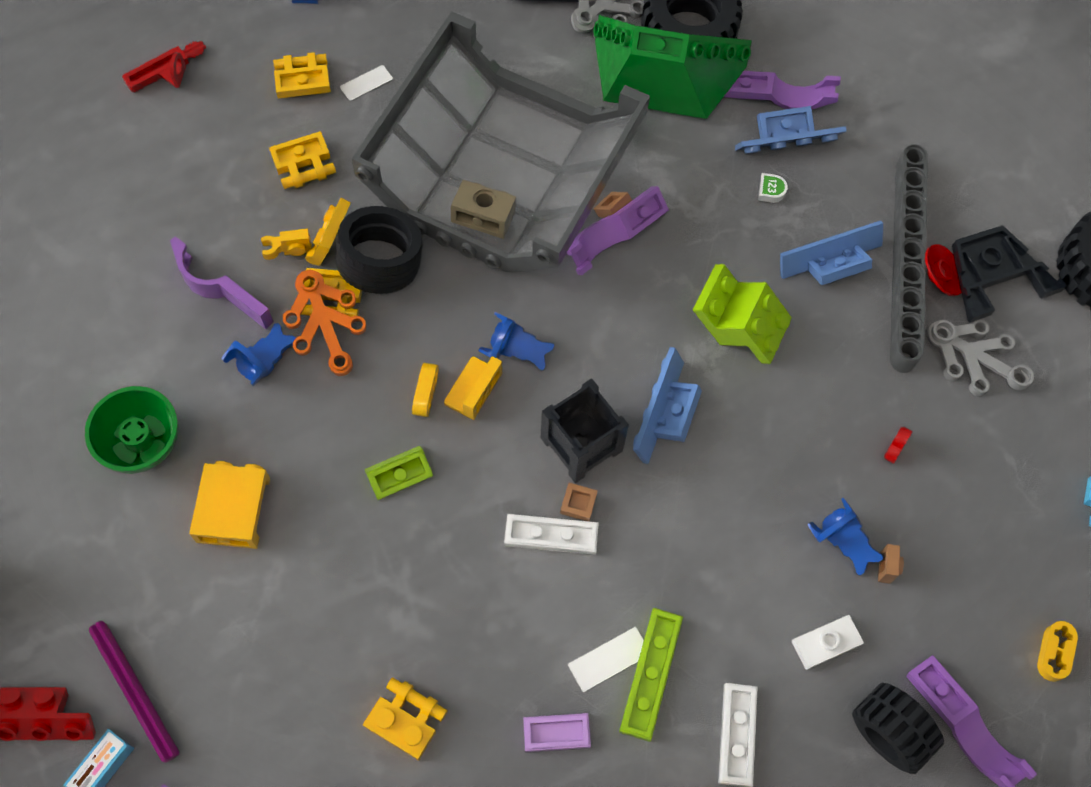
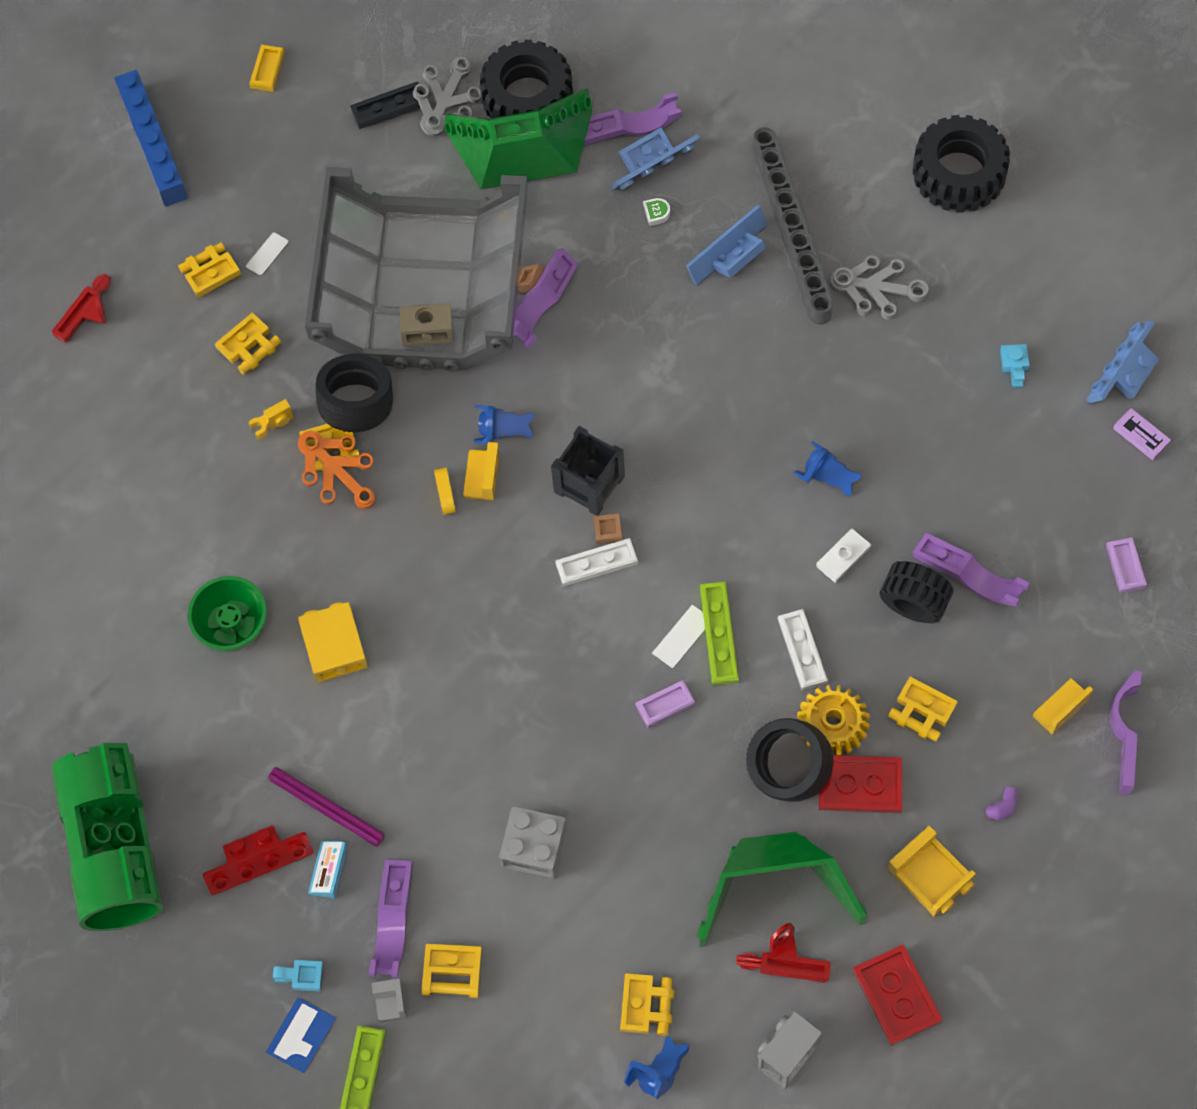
camera: 15 degrees left, 0 degrees up
medium lavender piece [170,236,274,329] -> none
blue hair [221,323,295,386] -> none
yellow plate [305,198,351,266] -> none
yellow plate [363,677,448,761] -> none
lime slope [365,446,434,500] -> none
medium blue bracket [633,347,702,464] -> none
lime bracket [693,264,792,364] -> none
medium nougat plate [878,544,904,584] -> none
red tile [884,426,913,464] -> none
red dish [925,244,962,296] -> none
black wing [952,225,1067,323] -> none
yellow beam [1037,621,1078,682] -> none

